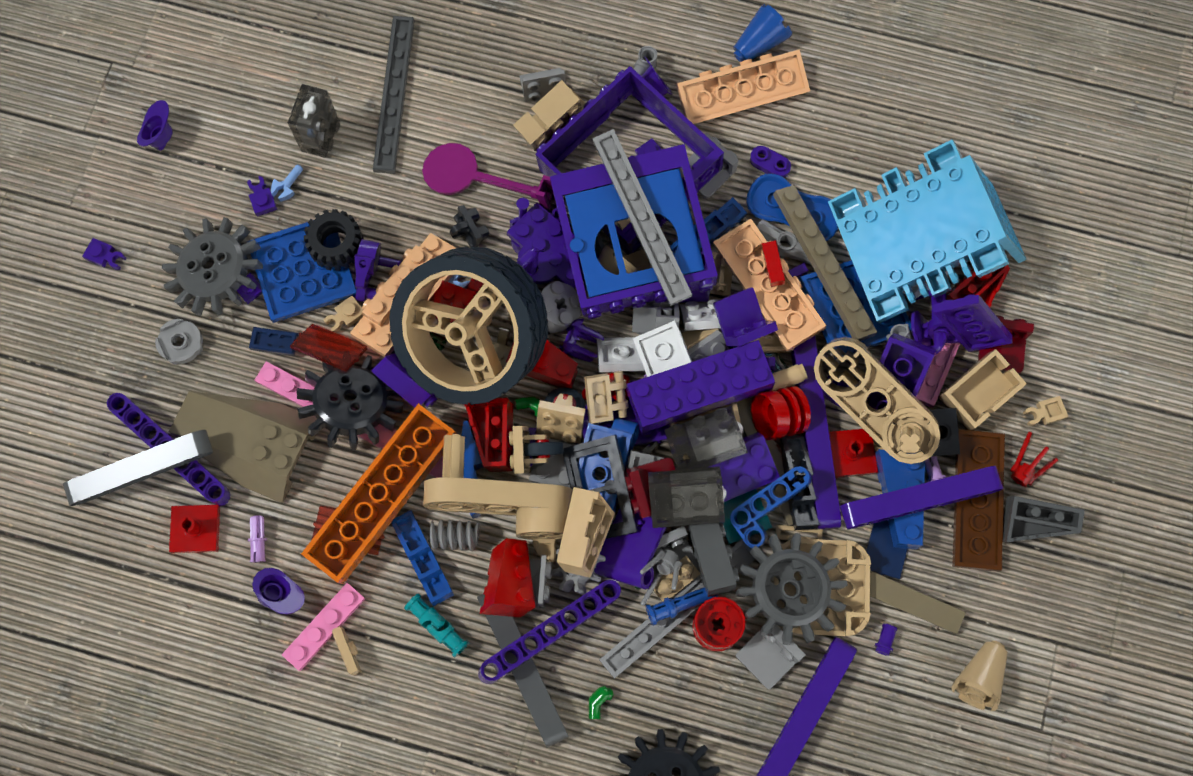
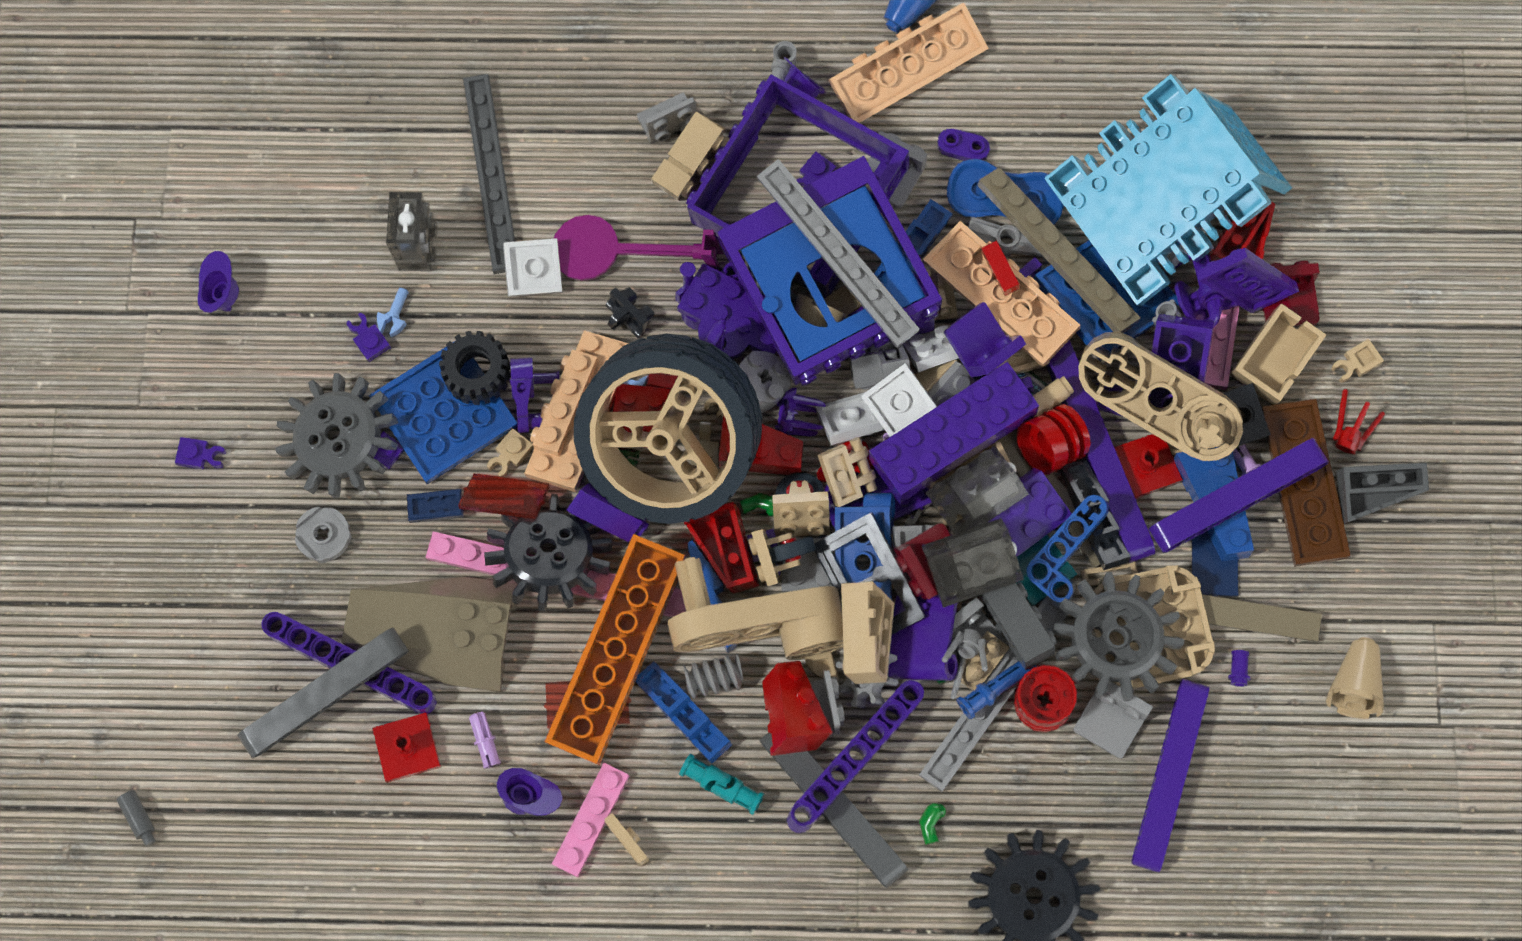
camera: 10 degrees left, 0 degrees up
none -> white plate [503,239,562,297]

